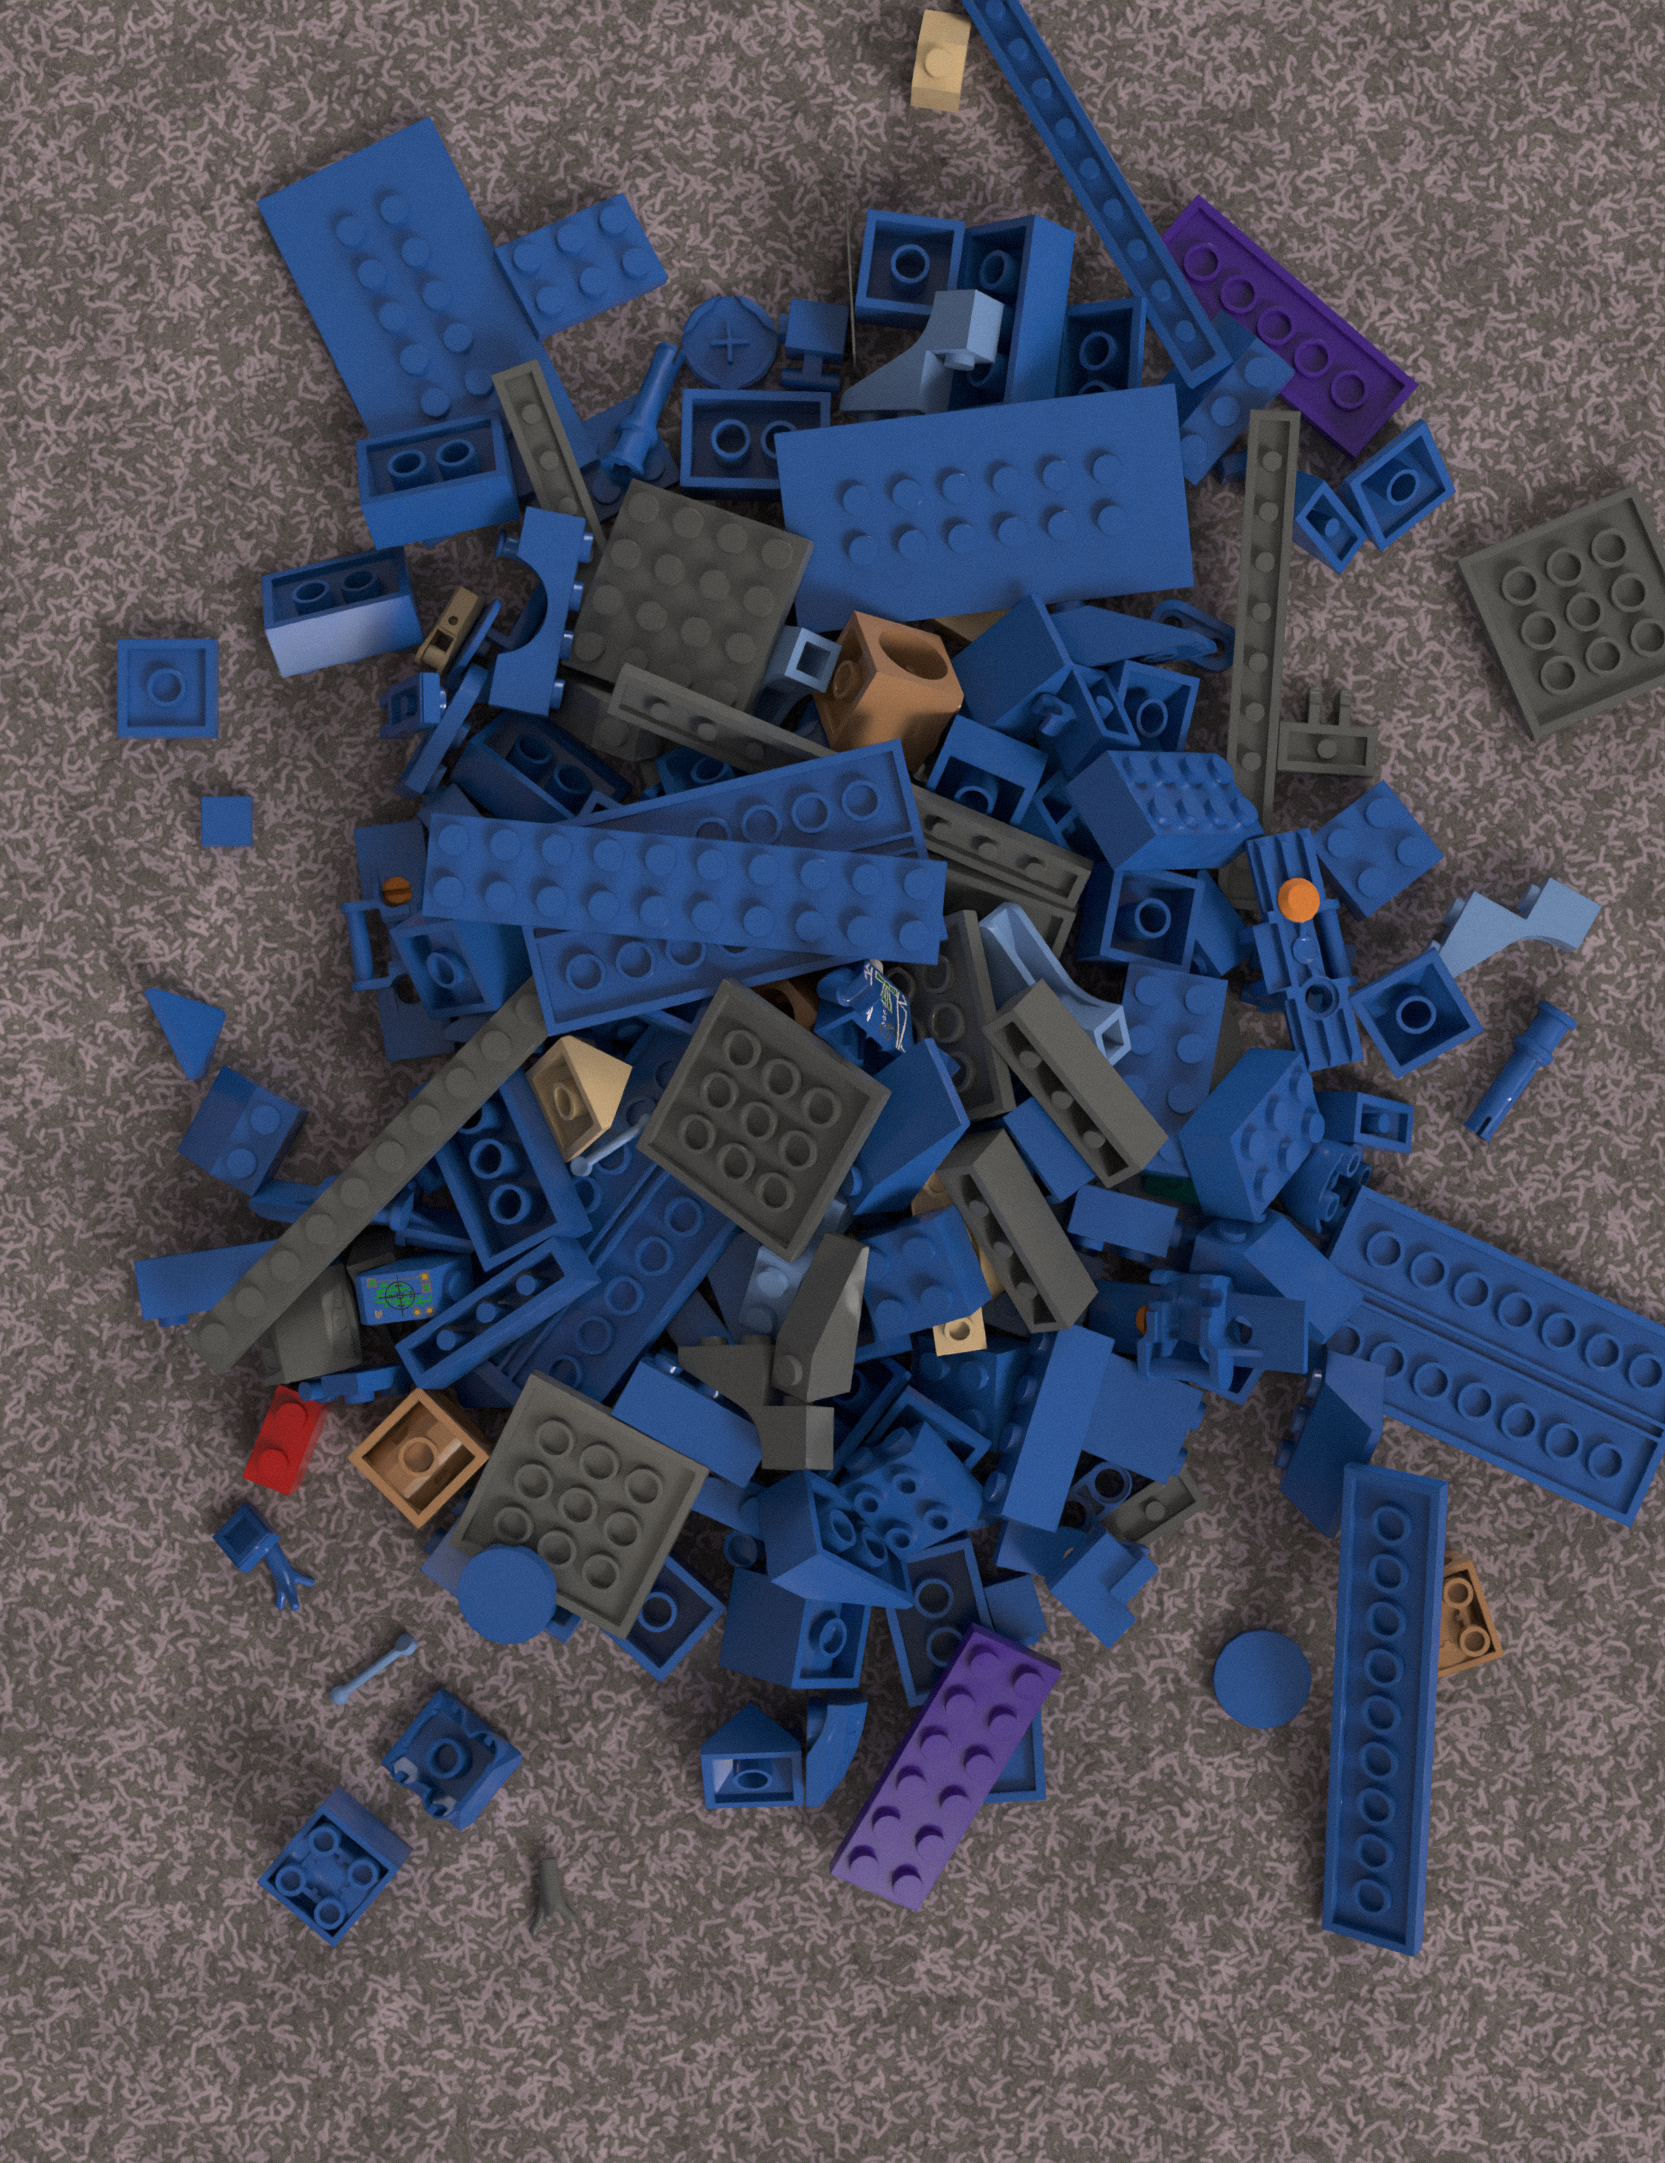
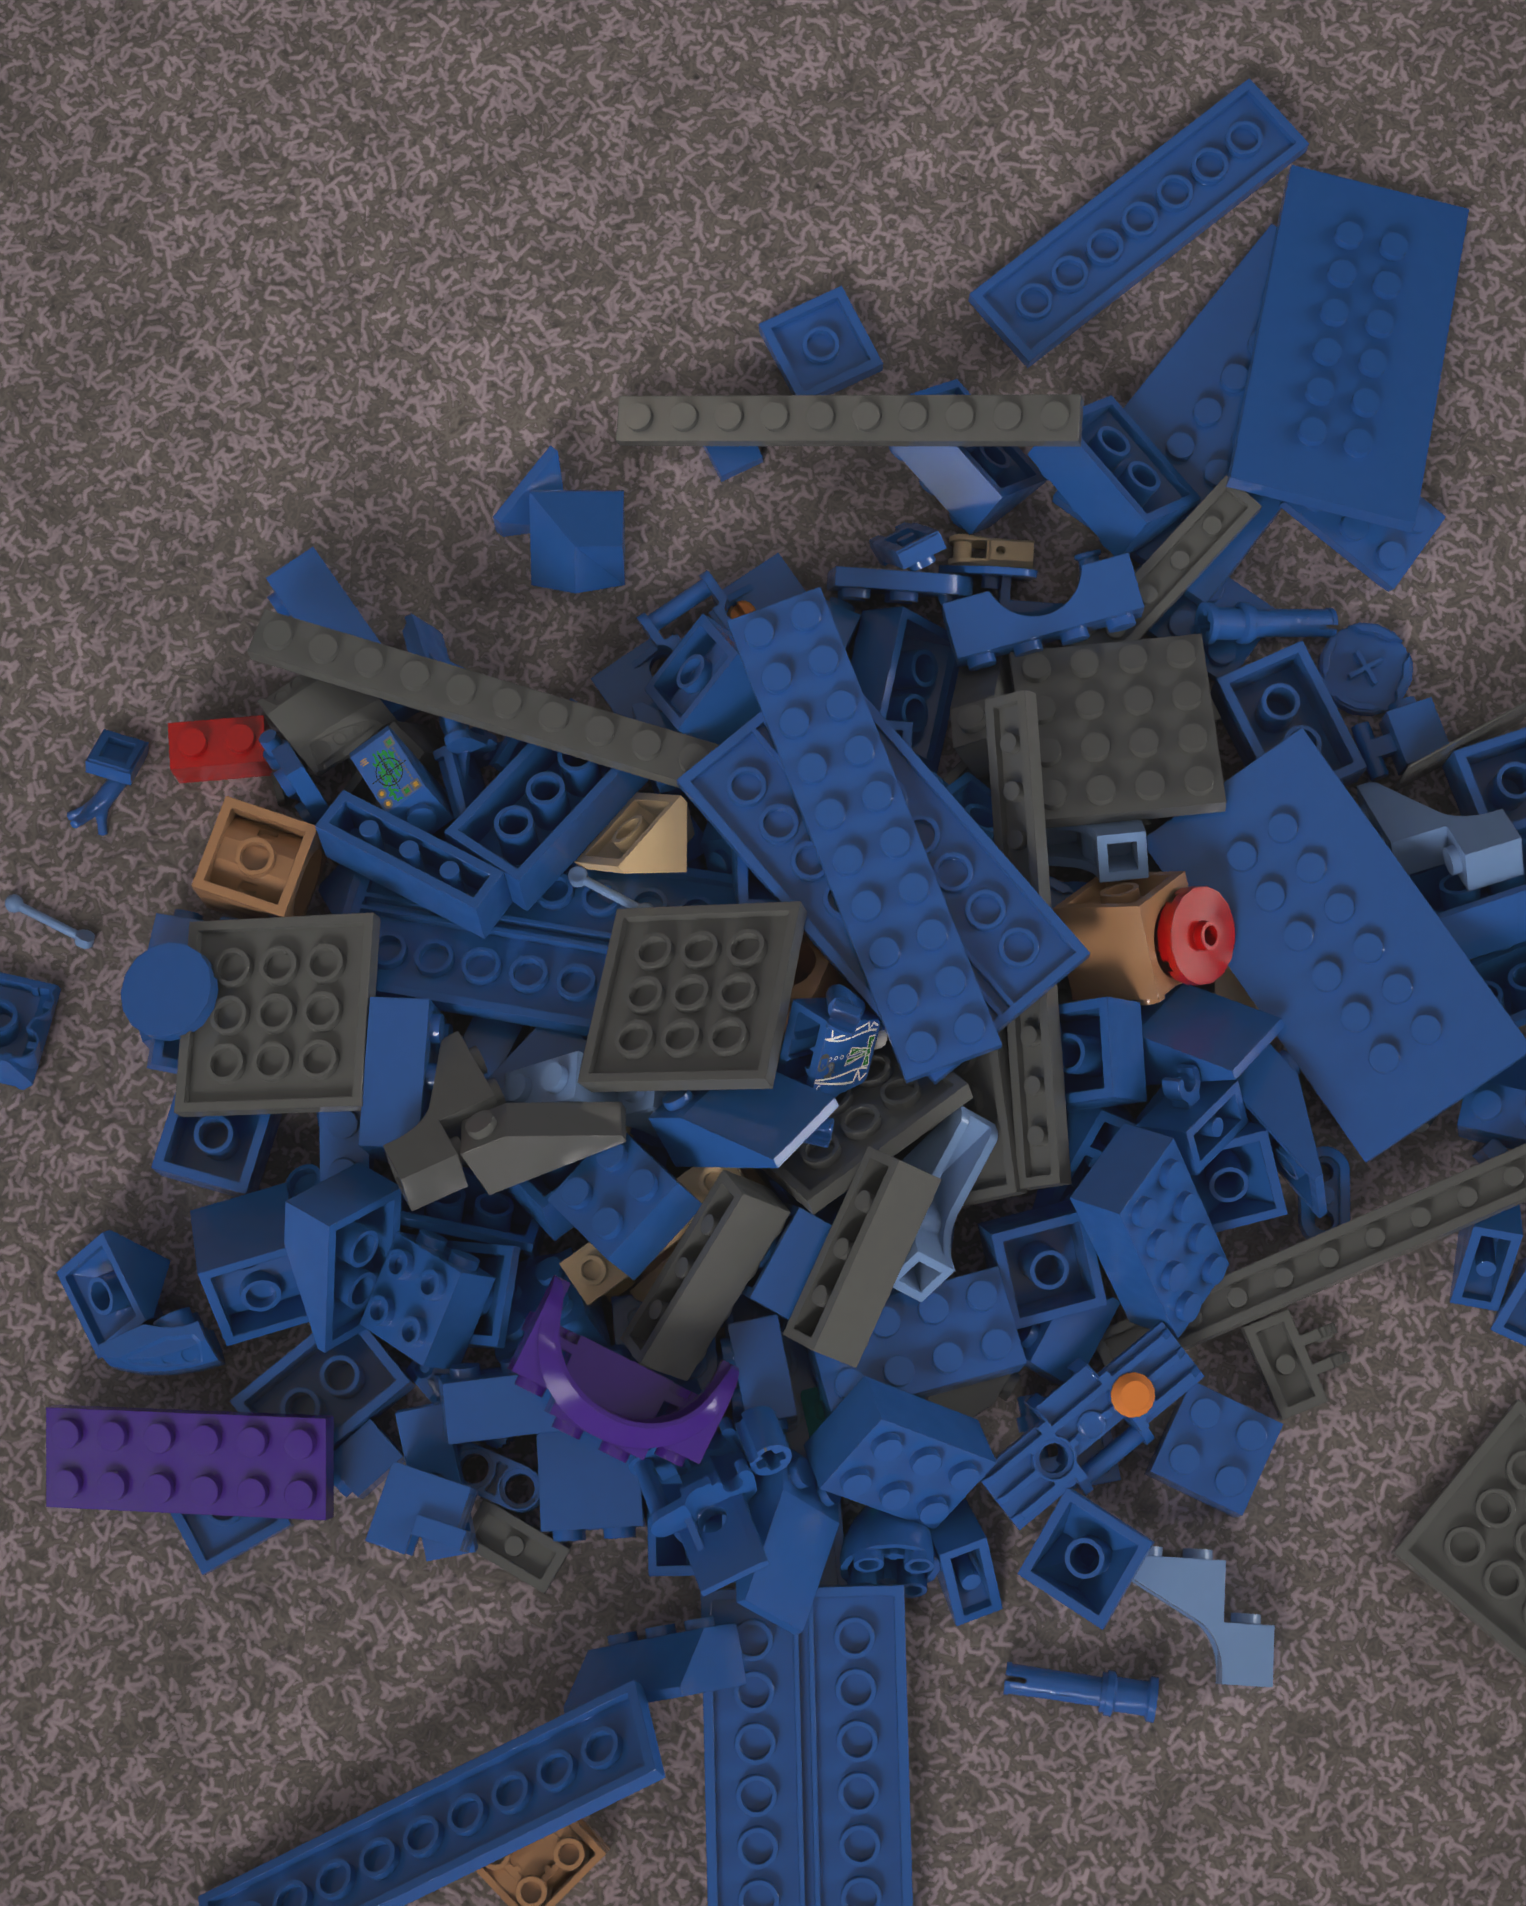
camera: 60 degrees right, 10 degrees down
blue slope [177,1065,310,1197] -> none
blue tile [1211,1628,1312,1729] -> none
none -> dark purple piece [507,1275,739,1467]
none -> blue slope [529,490,625,594]
none -> dark grey plate [616,394,1084,447]
none -> blue piece [735,1406,792,1476]
none -> blue plate [968,78,1309,369]
none -> red plate [1157,886,1235,985]
none -> blue plate [1226,165,1469,532]

